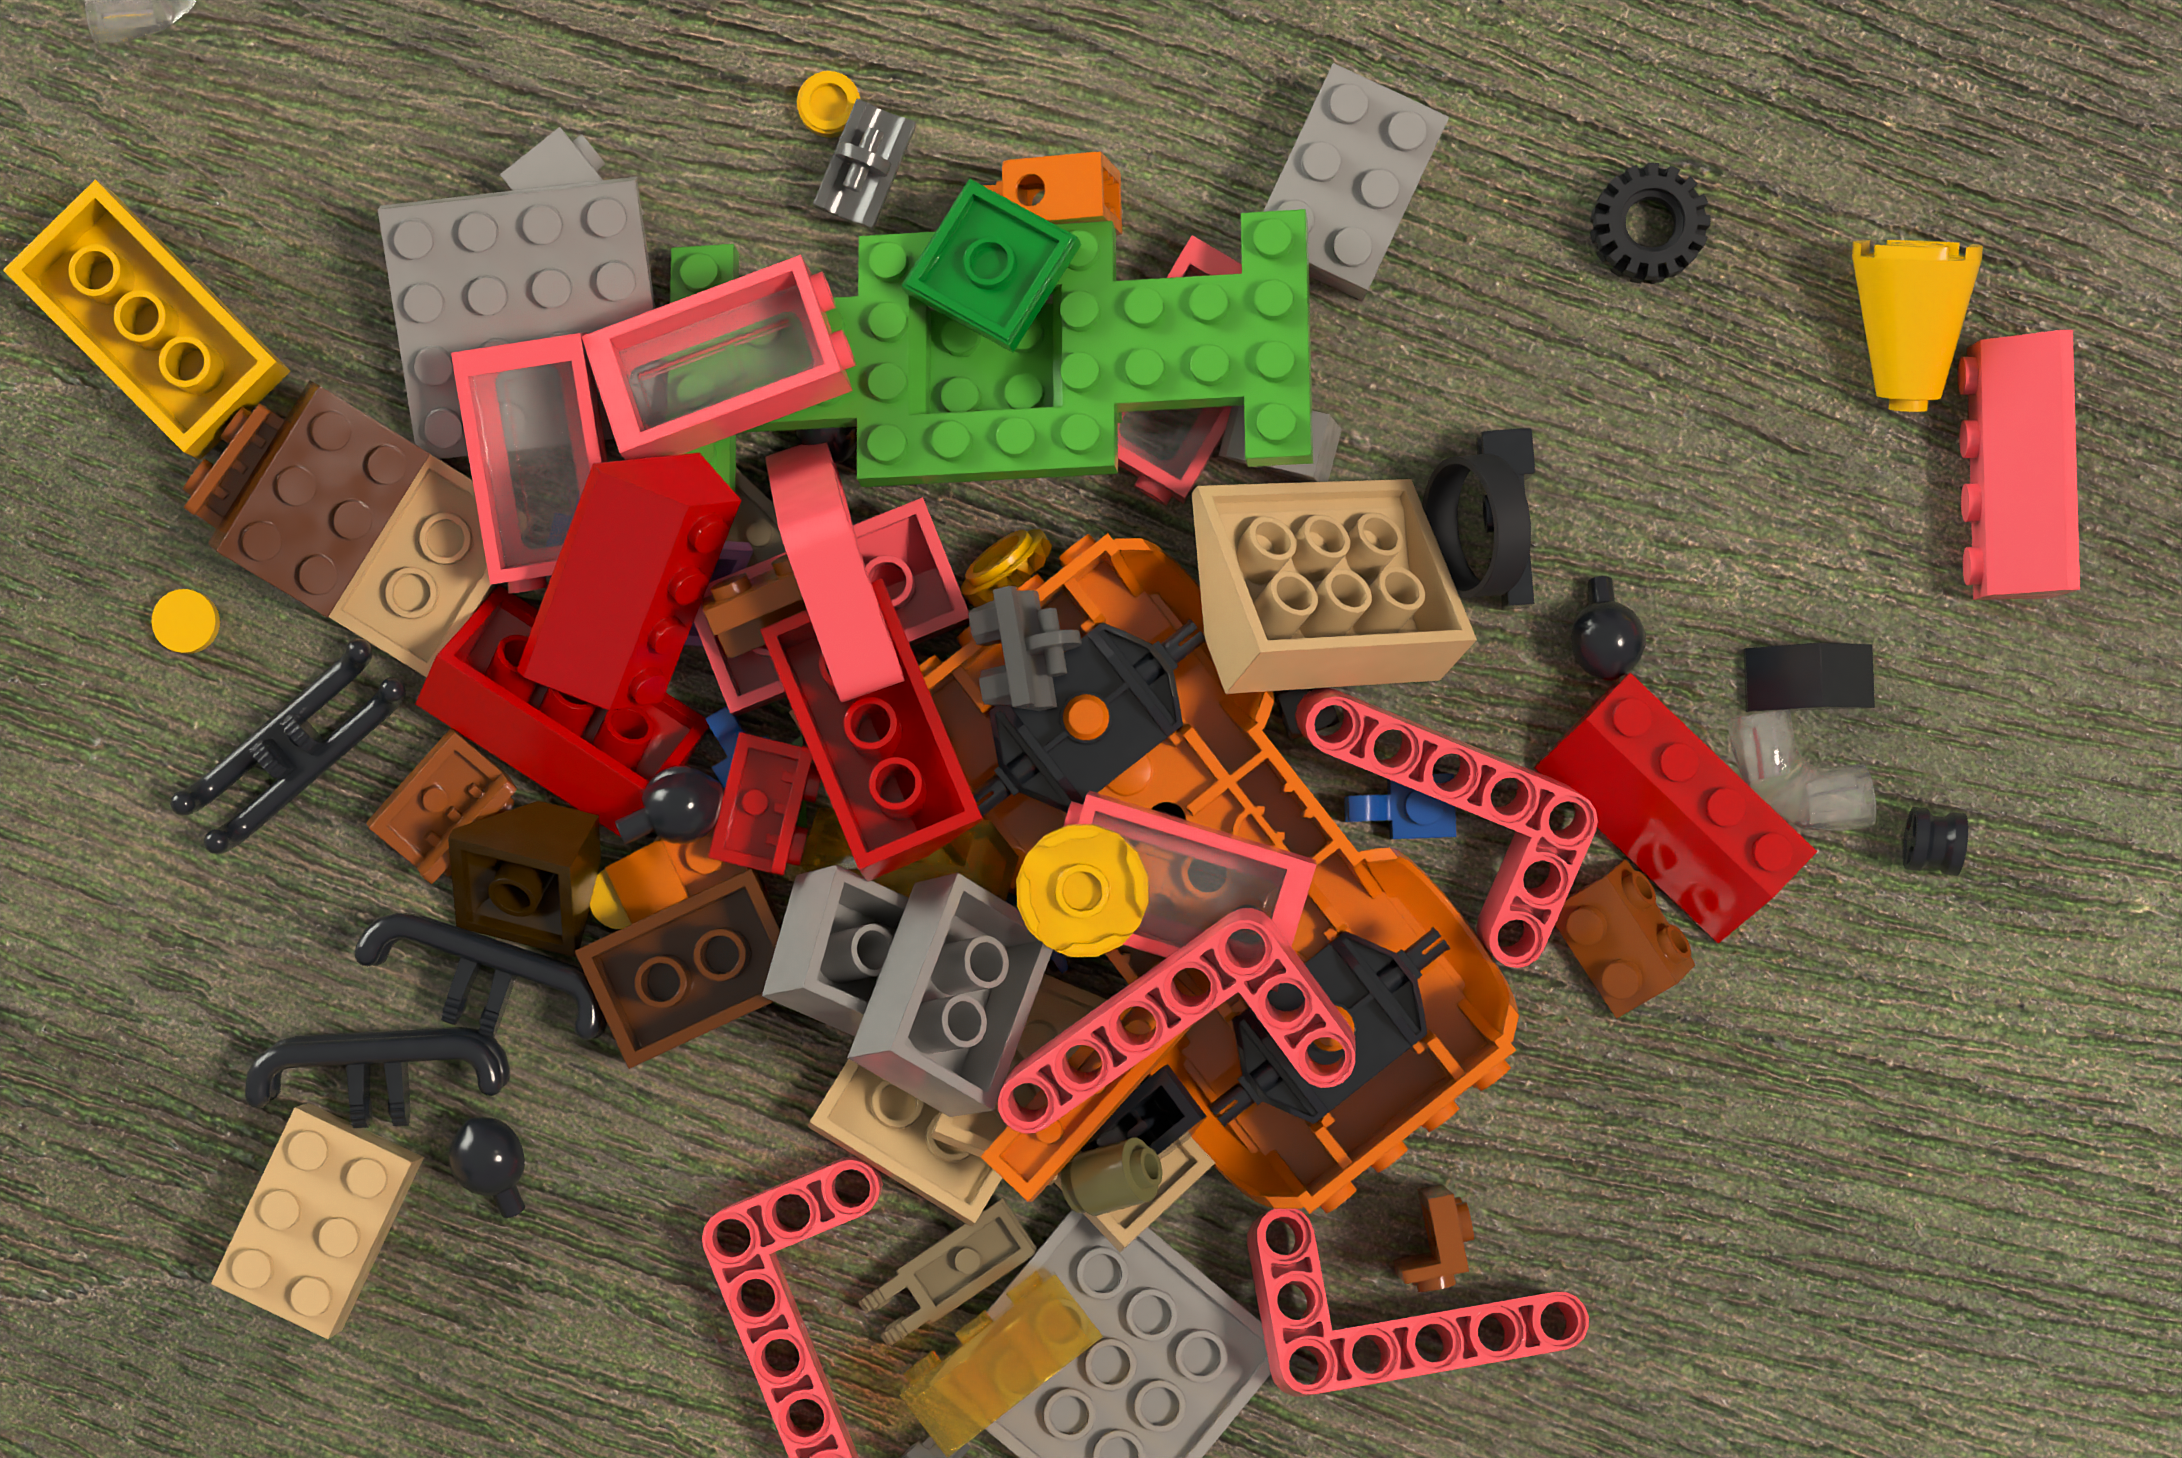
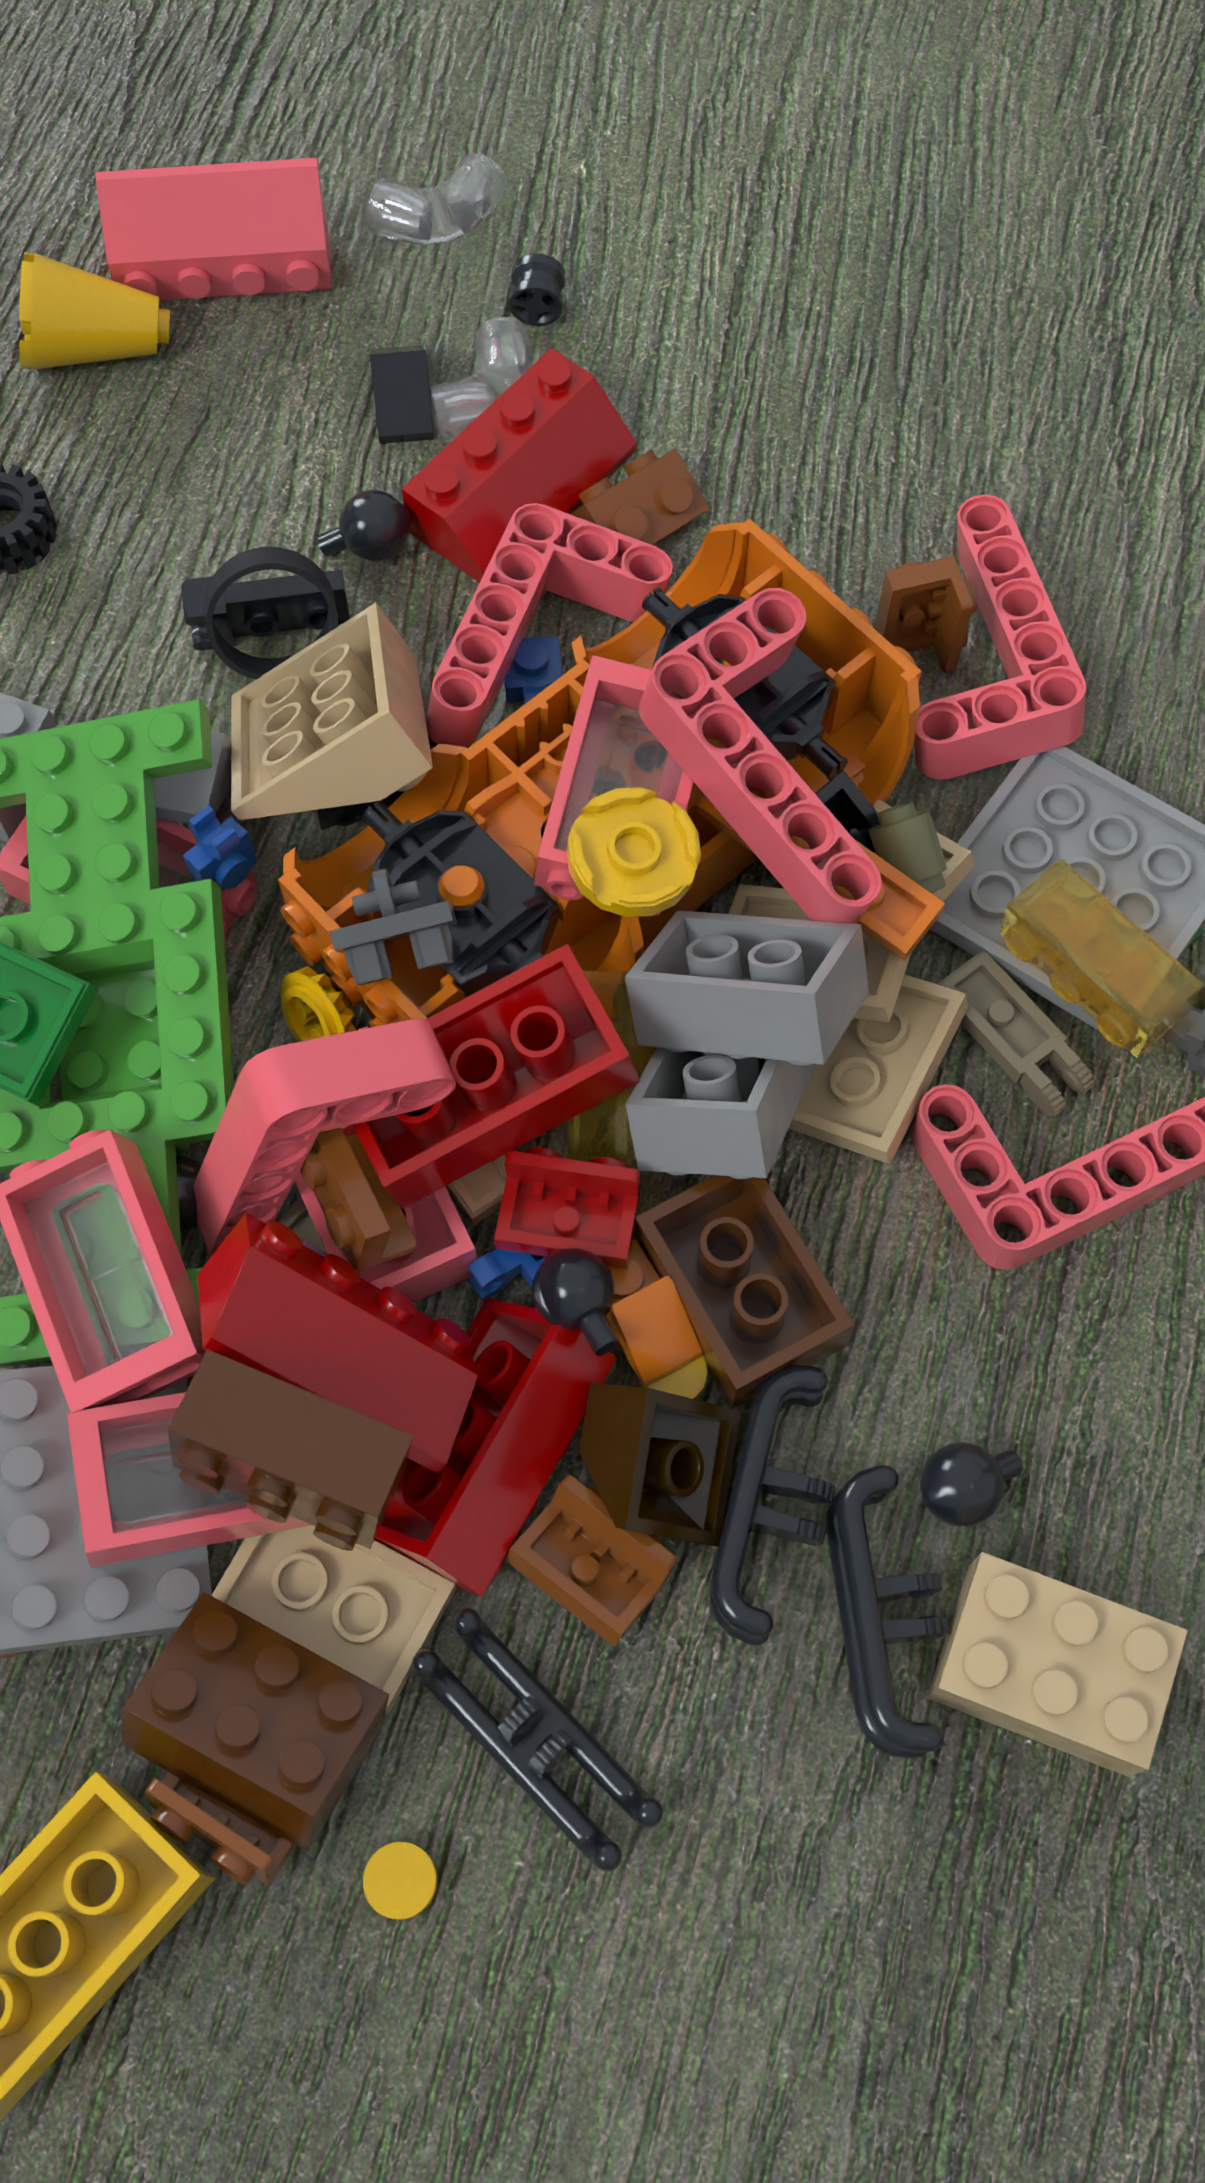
camera: 90 degrees left, 20 degrees down
none -> reddish brown brick [168,1349,414,1551]
none -> blue plate [183,805,257,892]
none -> clear cylinder [366,153,508,245]

